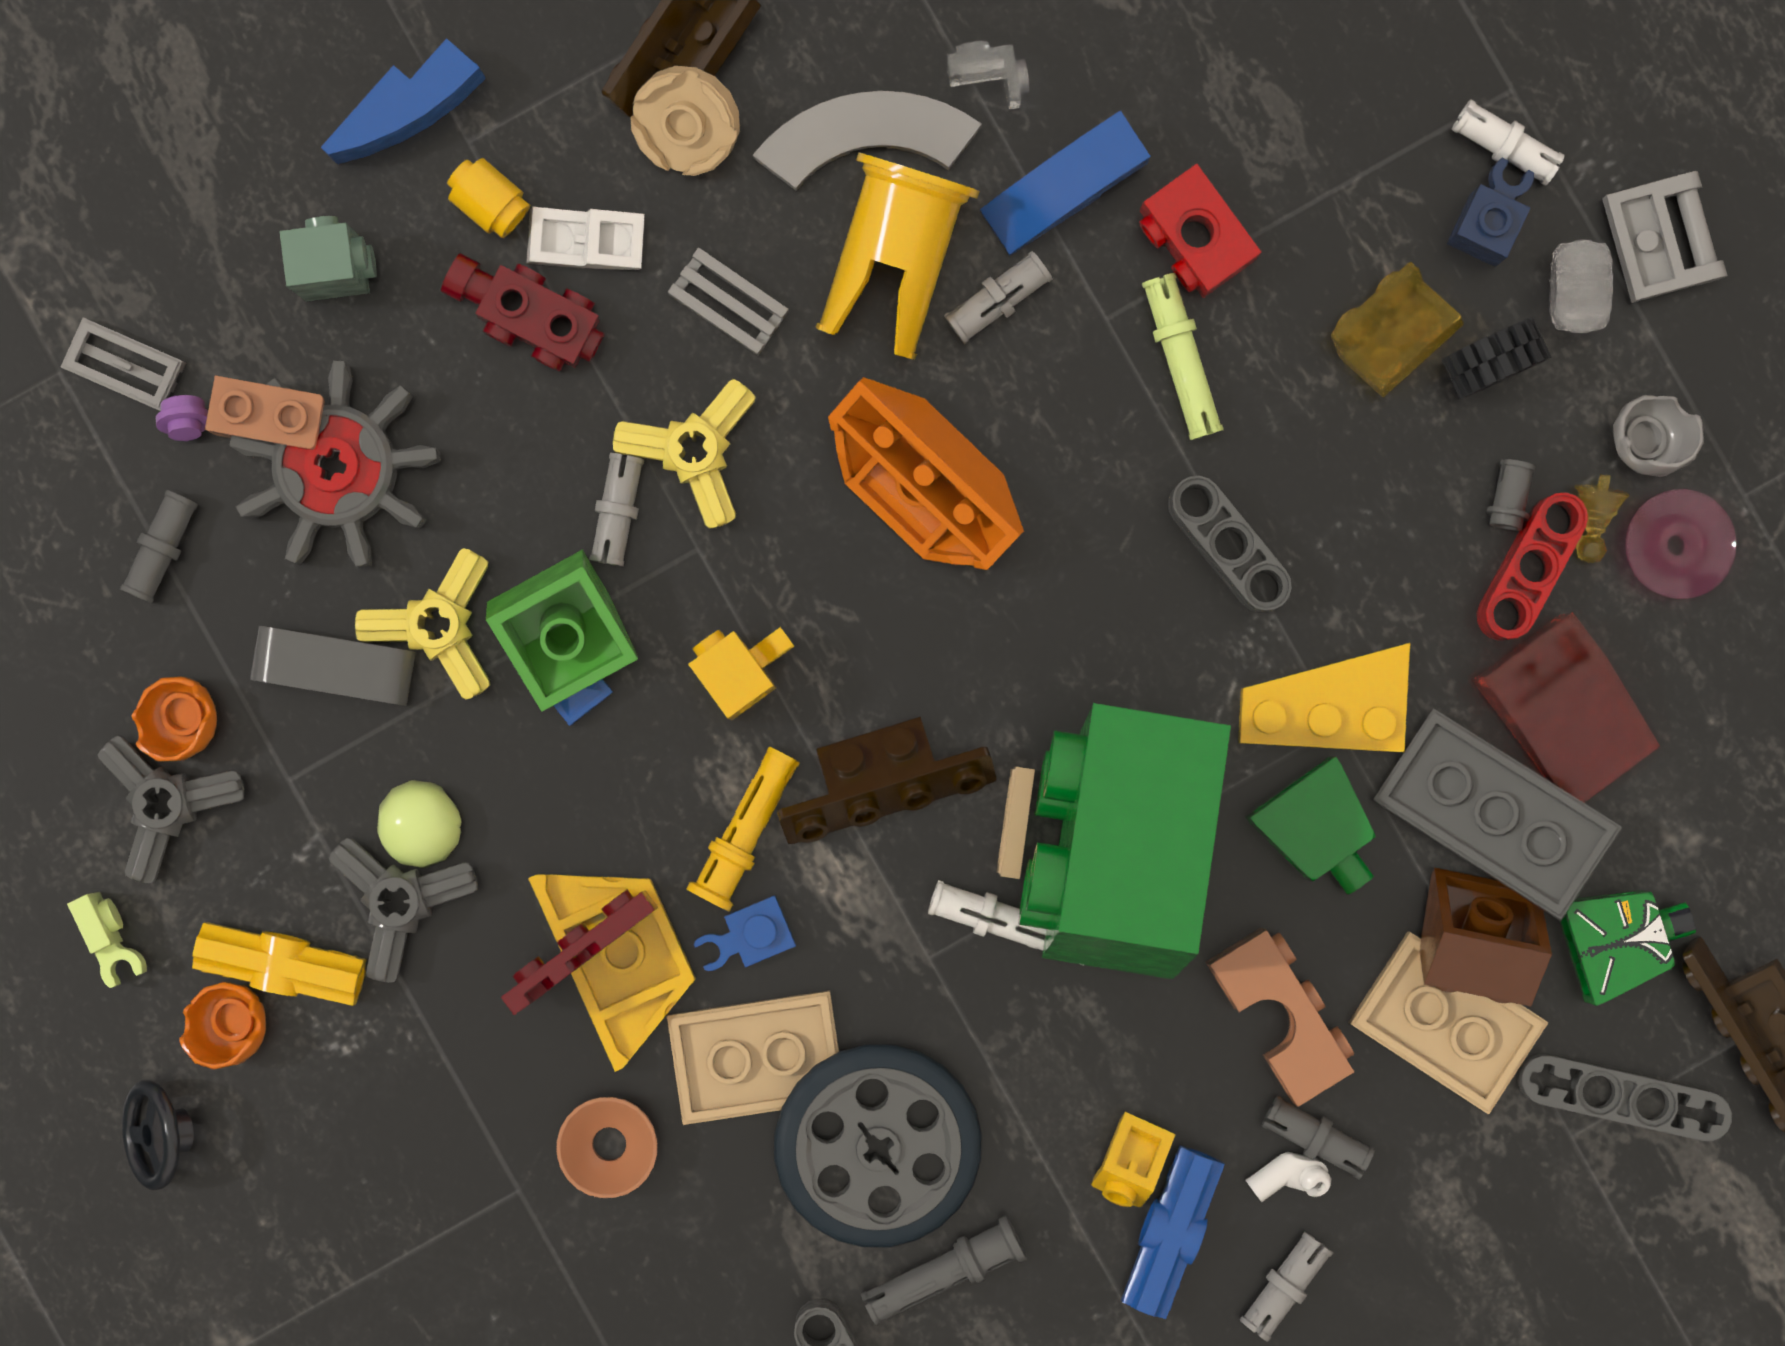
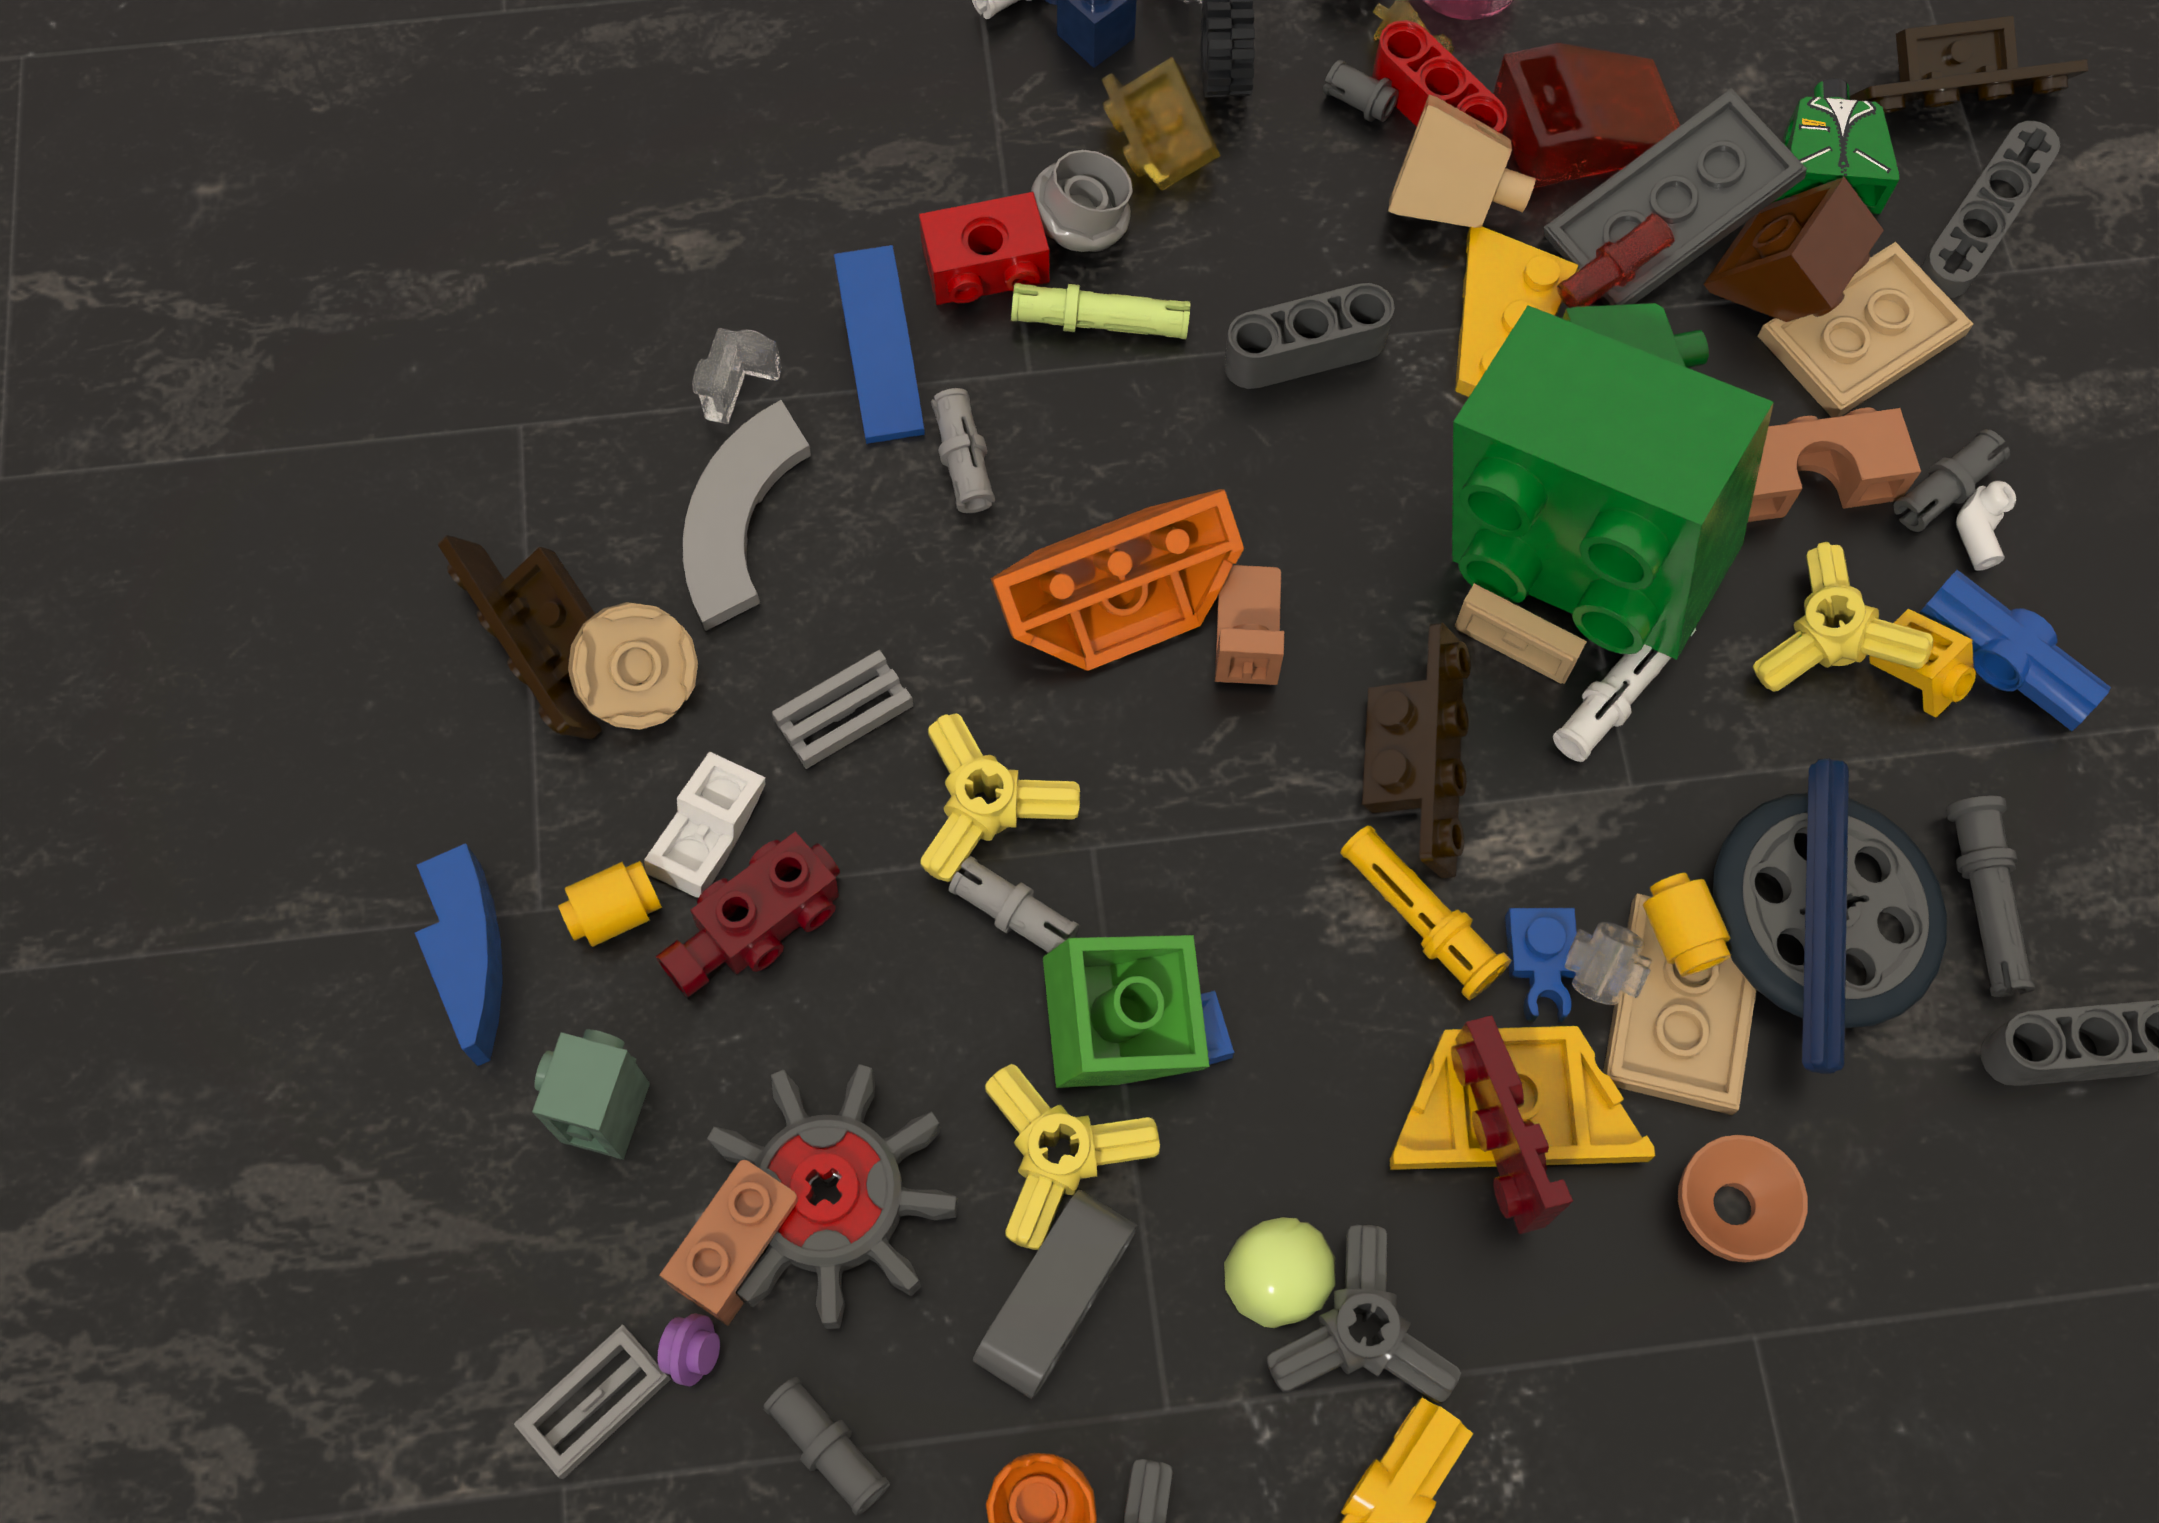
camera: 65 degrees left, 20 degrees down
yellow brick [688,627,794,720] -> none
yellow piece [816,153,980,359] -> none
light grey pin [1240,1231,1333,1342] -> none
none -> light grey piece [1031,150,1133,252]
none -> nougat bracket [1215,565,1284,685]
none -> tan torso [1388,95,1536,228]
none -> clear red pin [1557,213,1675,308]
none -> clear gear [1564,922,1652,1005]
none -> yellow brick [1643,873,1731,976]
none -> light yellow bush [1753,542,1933,692]
none -> dark blue axle [1802,758,1849,1074]

